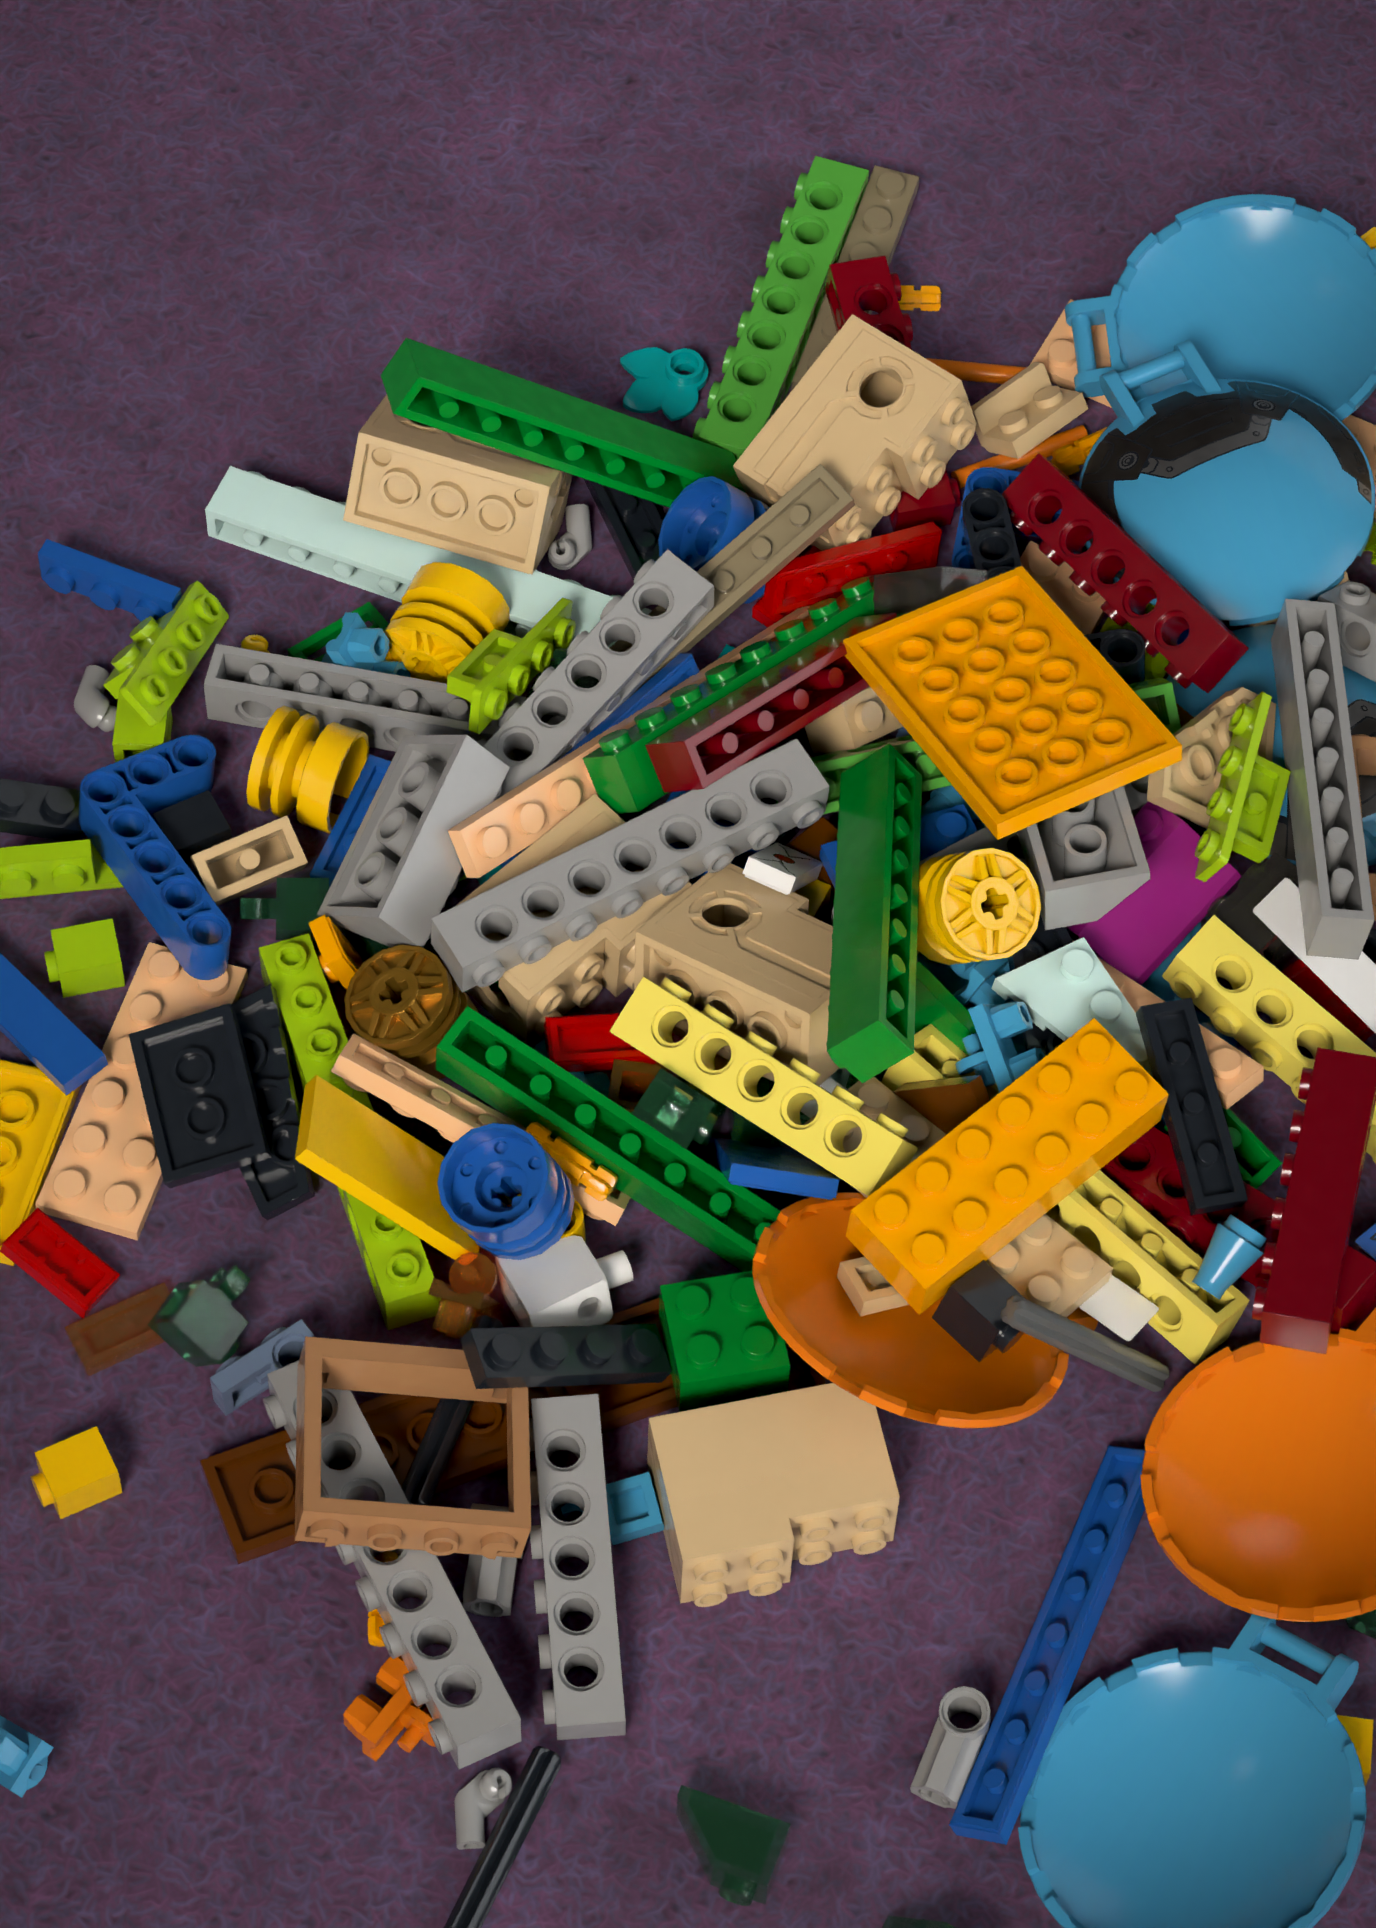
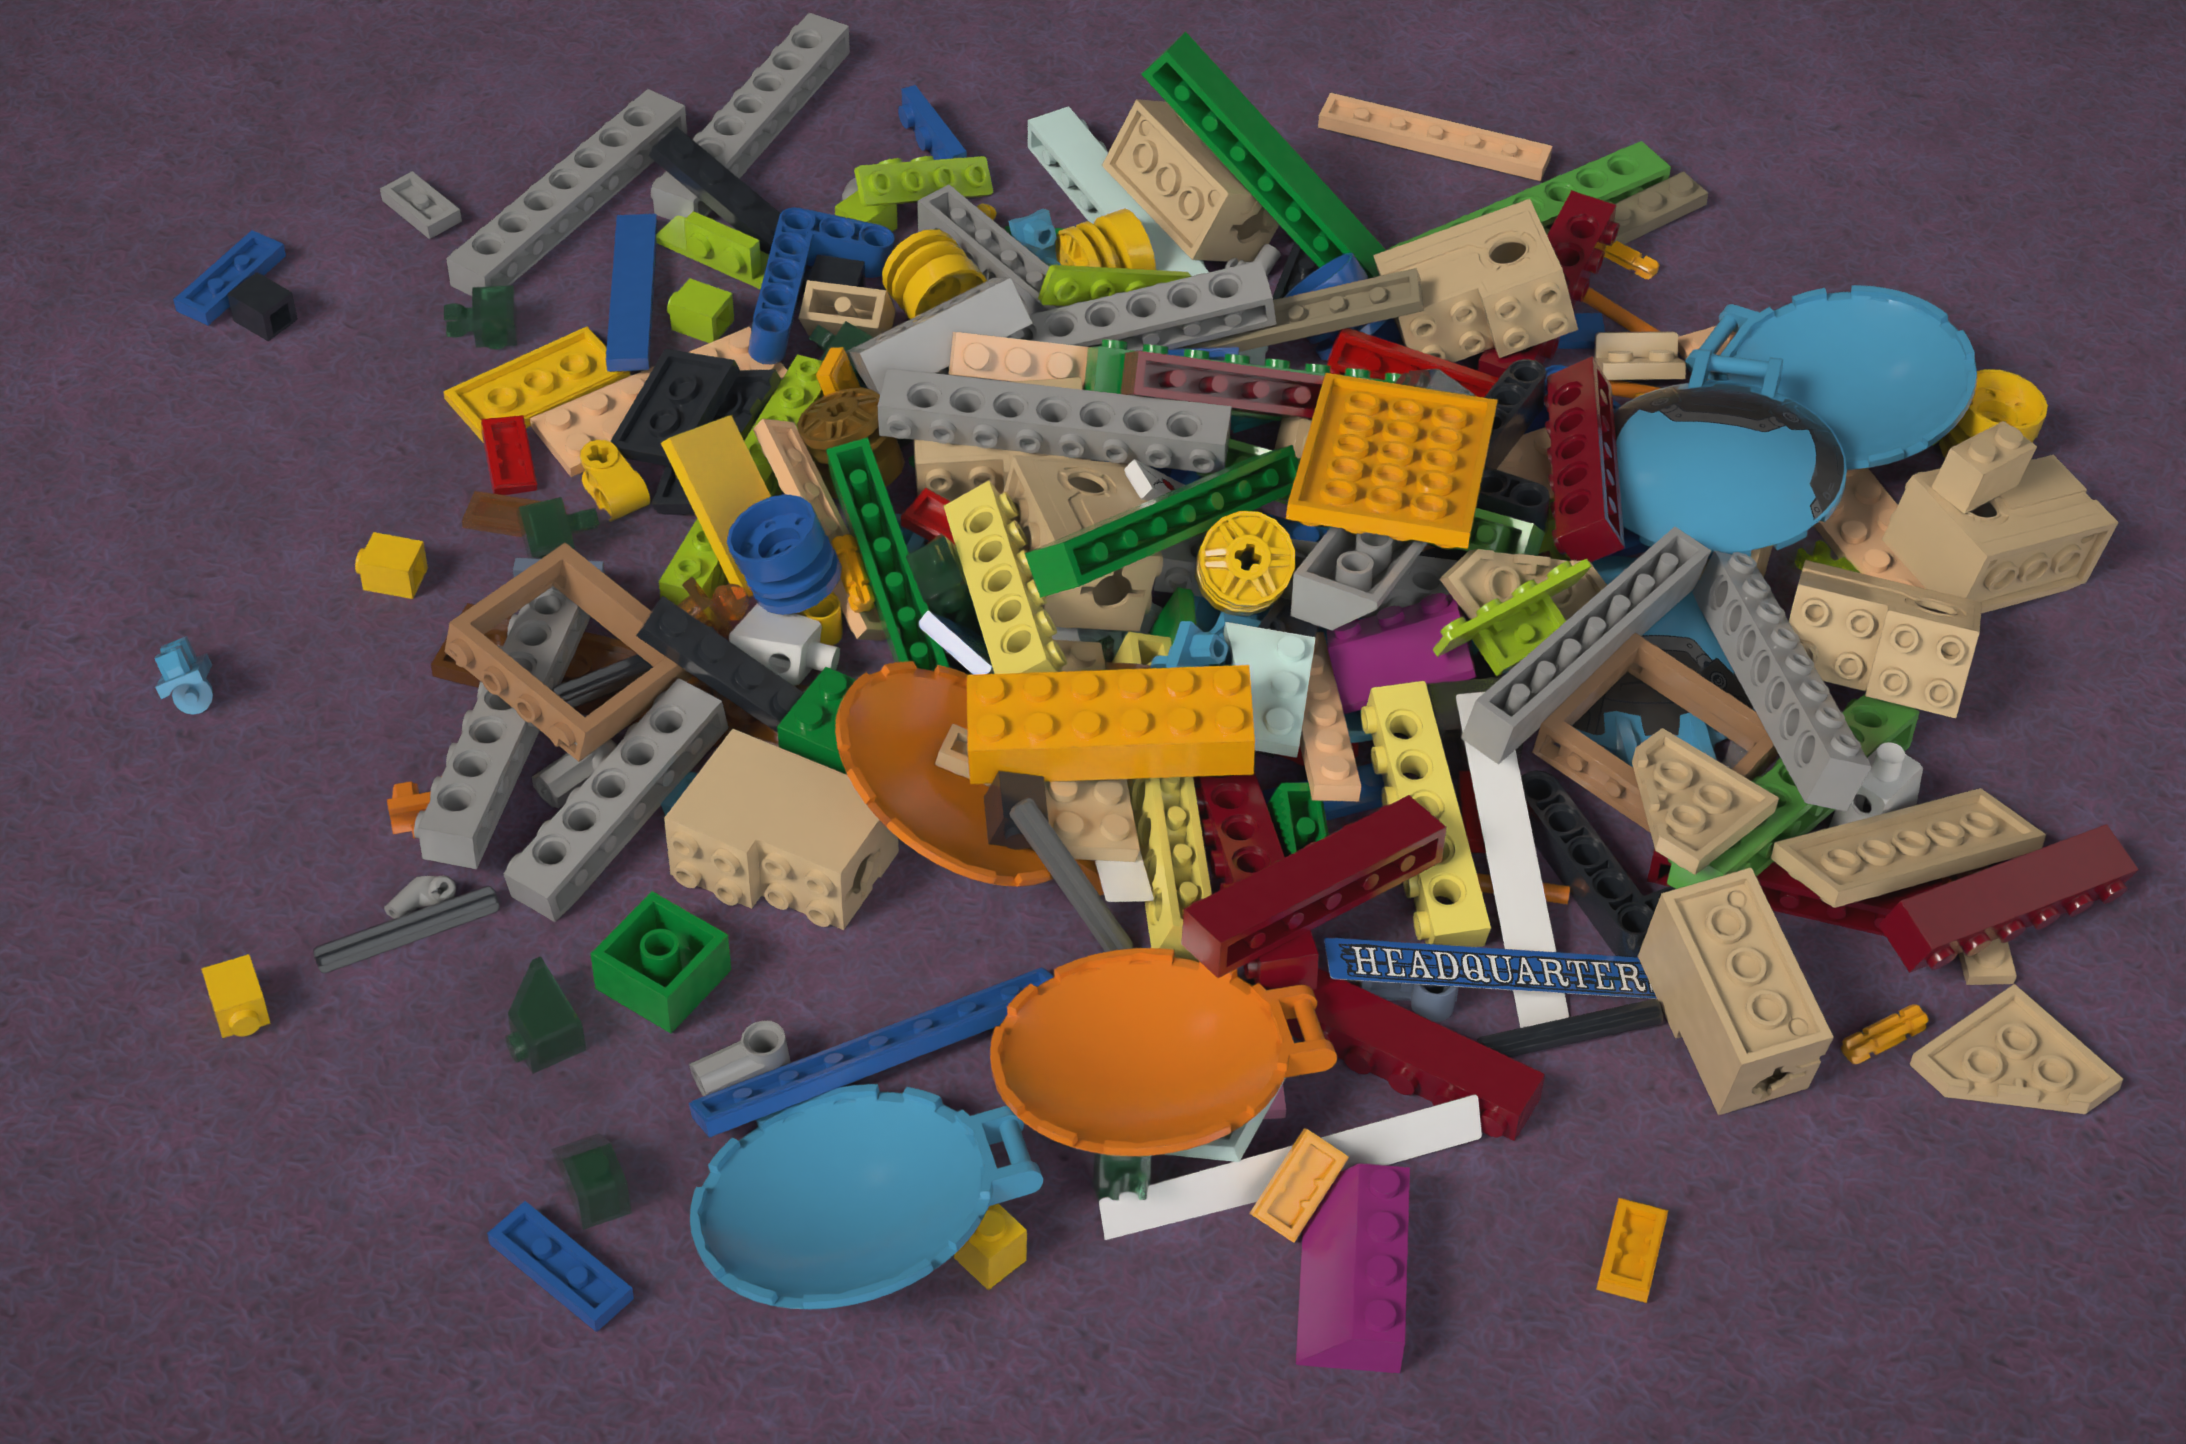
camera: 40 degrees right, 10 degrees down
teal plate [620,347,708,421] -> none
black plate [1136,998,1248,1216] -> none
dark azure cone [1192,1214,1267,1300] -> none
none -> yellow piece [580,440,650,522]
none -> green brick [590,891,731,1034]
none -> light nougat plate [1318,93,1553,181]

